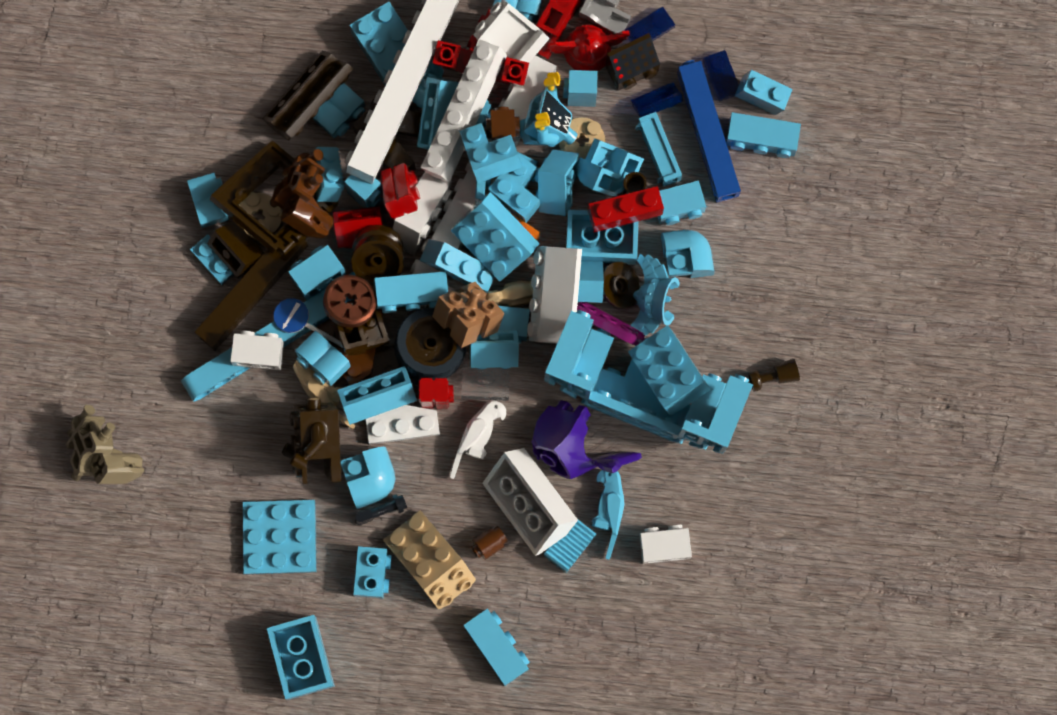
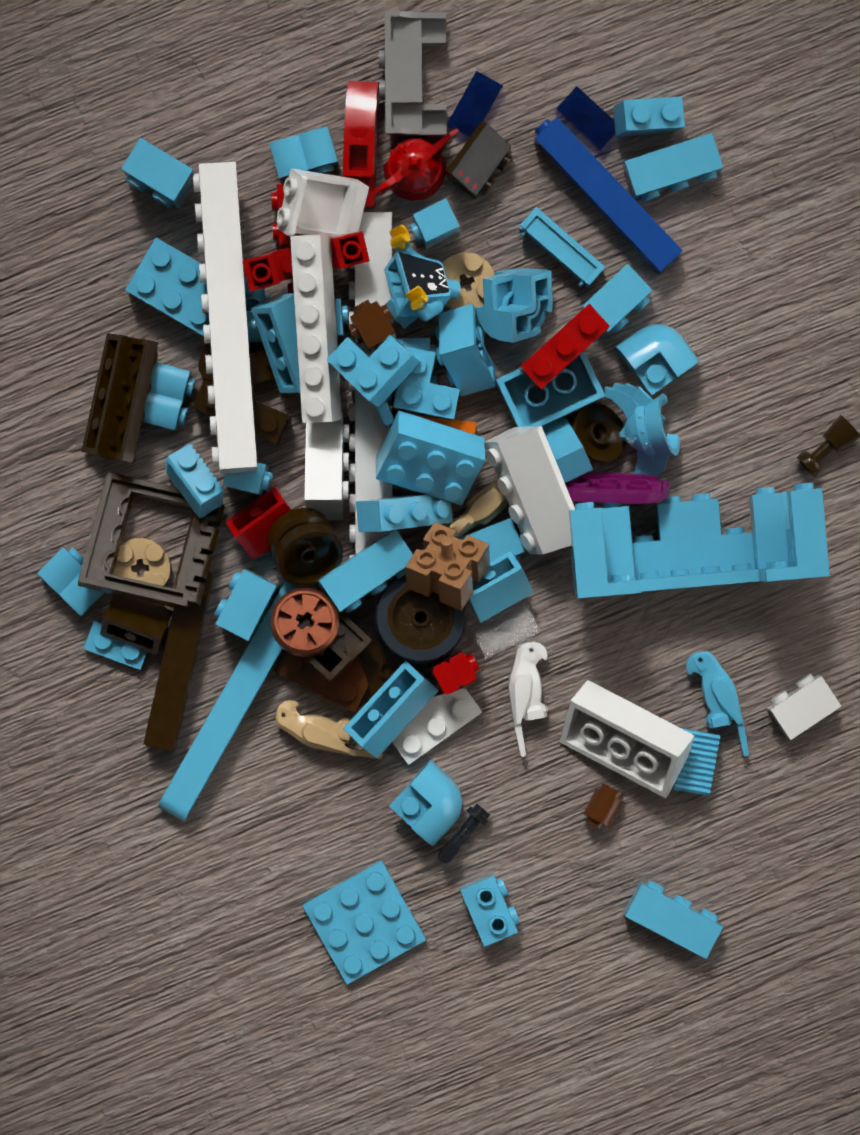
camera: 20 degrees left, 10 degrees up
dark tan piece [66,405,144,484] -> none
white brick [231,331,284,370] -> none
medium azure brick [267,615,335,700] -> none
reddish brown piece [270,149,333,238] -> none
blue piece [274,298,343,348] -> none
dark brown torso [282,398,341,484] -> none
medium azure brick [295,331,351,386] -> none
red brick [380,163,421,219] -> none
tan bracket [383,510,476,609] -> none
dark purple hips [532,400,642,479] -> none
dark brown piece [623,172,647,195] -> none
medium azure brick [628,325,711,416] -> none
clear blue plate [631,82,683,118] -> none

